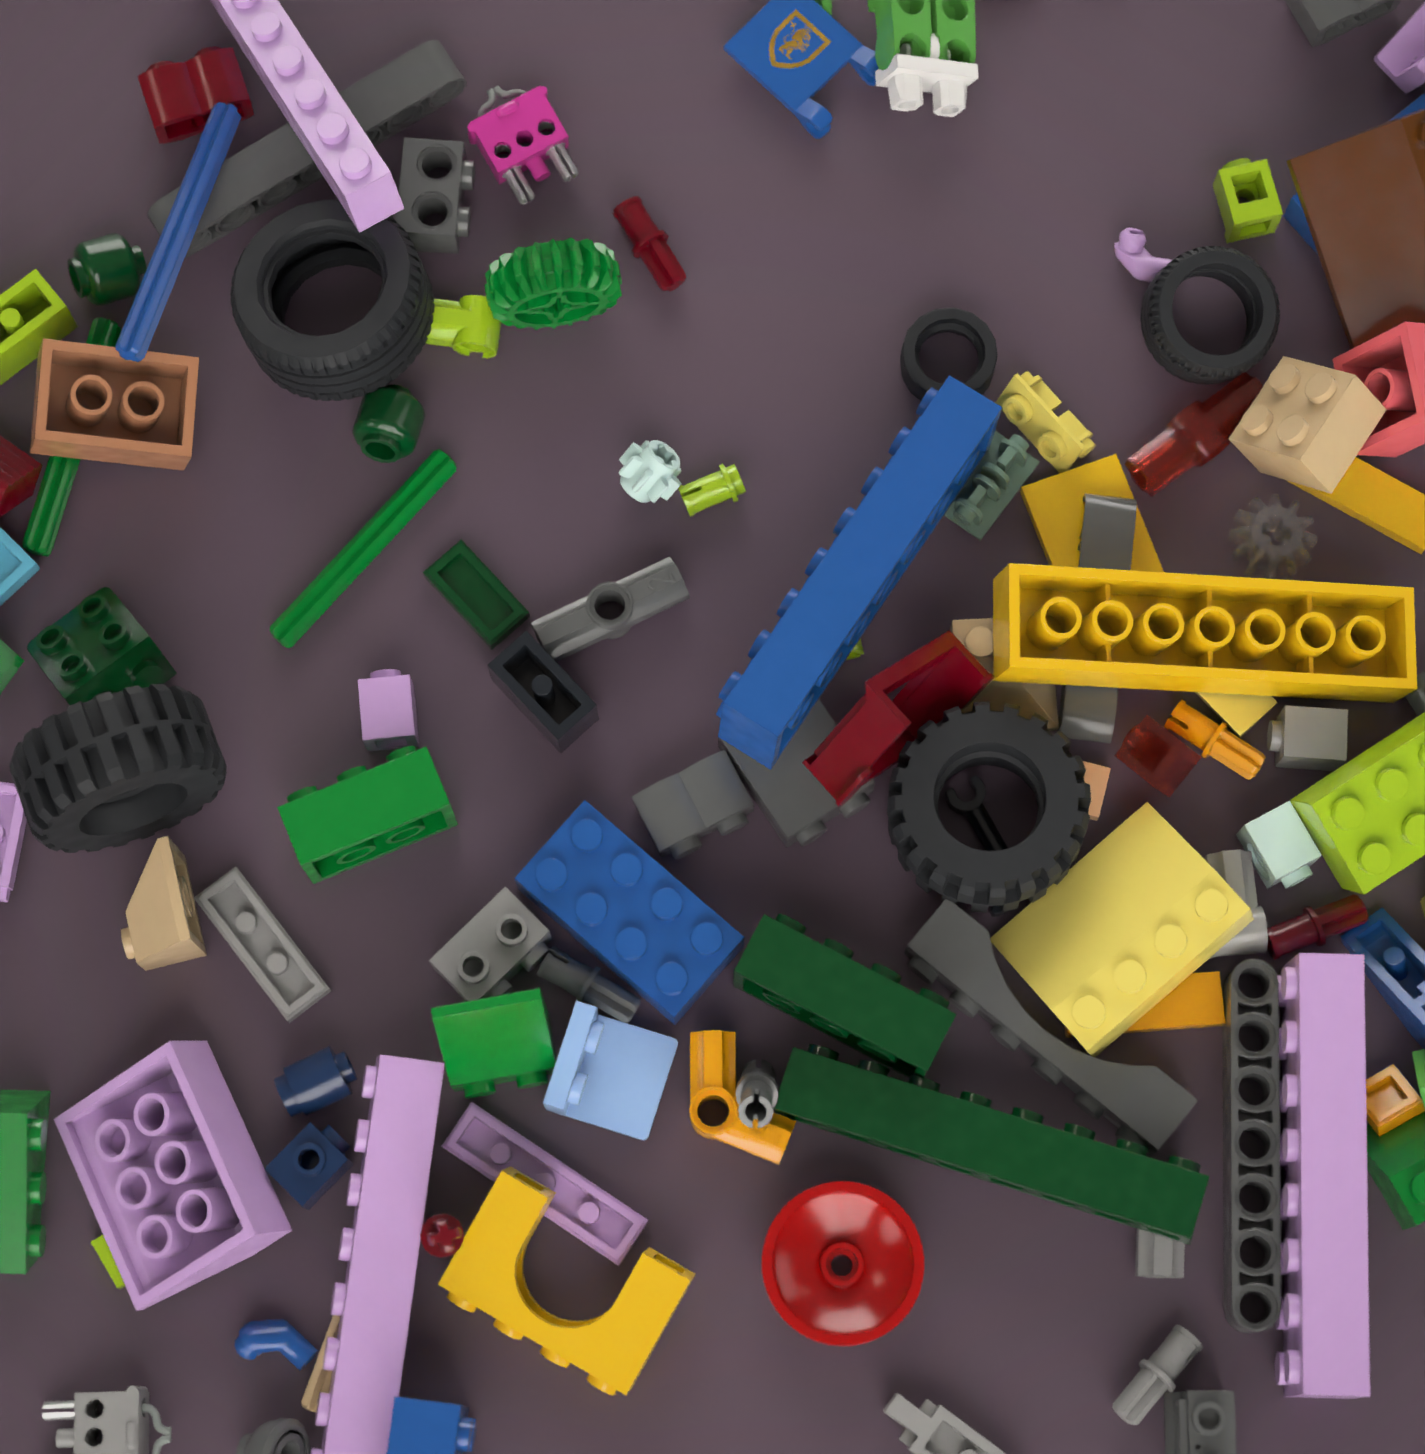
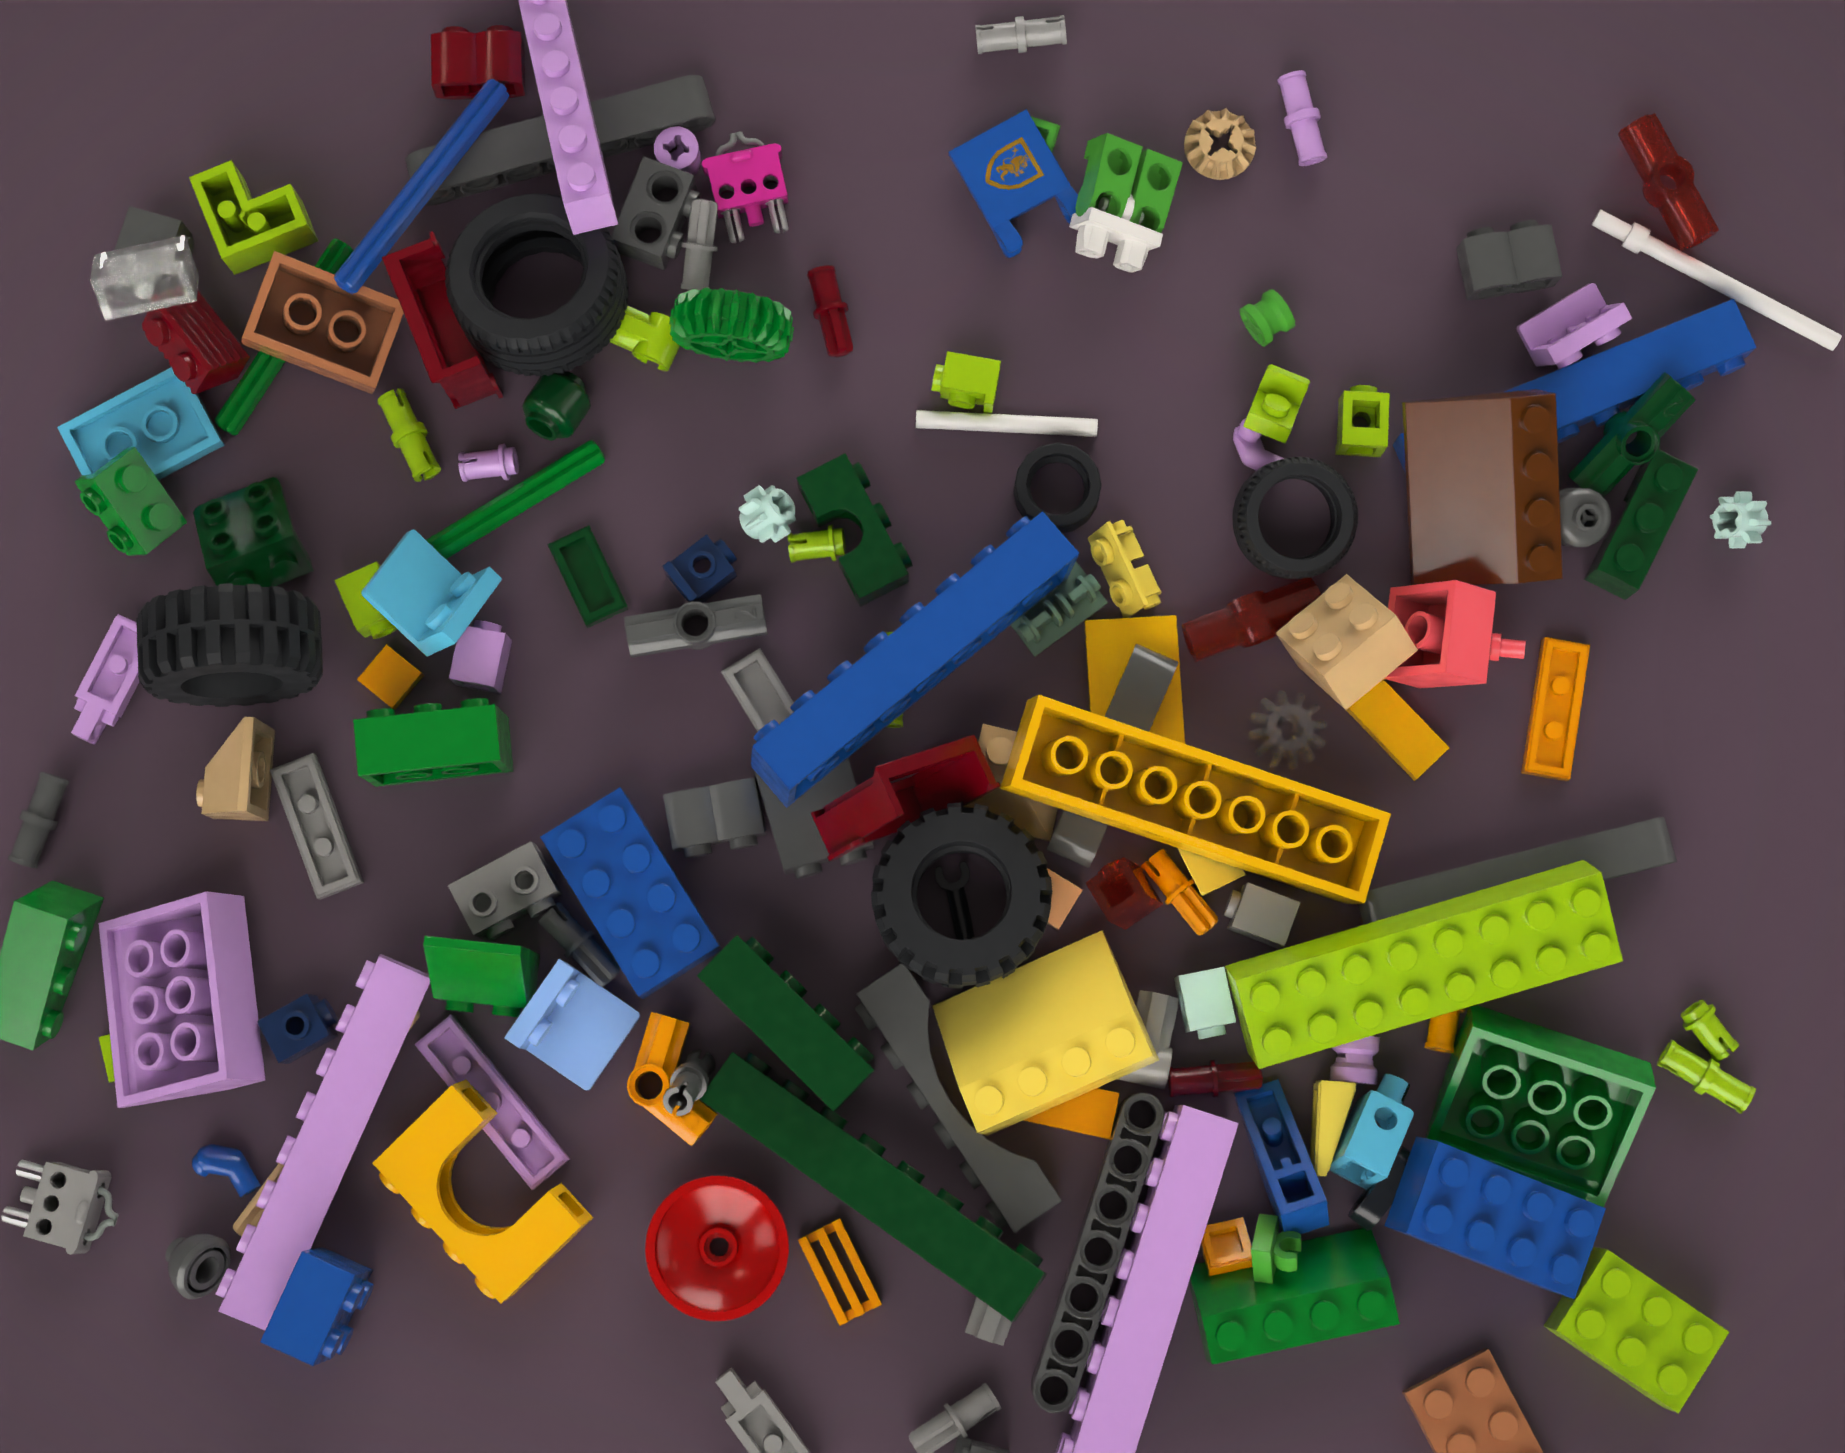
camera: 15 degrees right, 5 degrees up
dark green head [67,233,147,306] -> none
dark blue brick [274,1046,358,1117] -> none
dark red axle [420,1214,464,1258] -> none
black brick [487,631,599,753] -> none
none -> lime brick [334,561,397,639]
none -> light orange tile [357,644,424,710]
none -> medium azure bracket [361,529,502,657]
none -> lime pin [377,388,441,482]
none -> dark red piece [382,231,504,409]
none -> lavender pin [458,444,519,482]
none -> lavender wheel [654,126,701,175]
none -> dark blue brick [662,534,737,603]
none -> light grey axle [681,199,718,290]
none -> light grey tile [721,648,794,732]
none -> dark green arch [796,453,913,607]
none -> light orange tile [798,1218,882,1326]
none -> white bar [916,410,1098,437]
none -> lime brick [931,351,1001,414]
none -> bright green wheel [1240,289,1296,347]
none -> lime bracket [1243,364,1310,444]

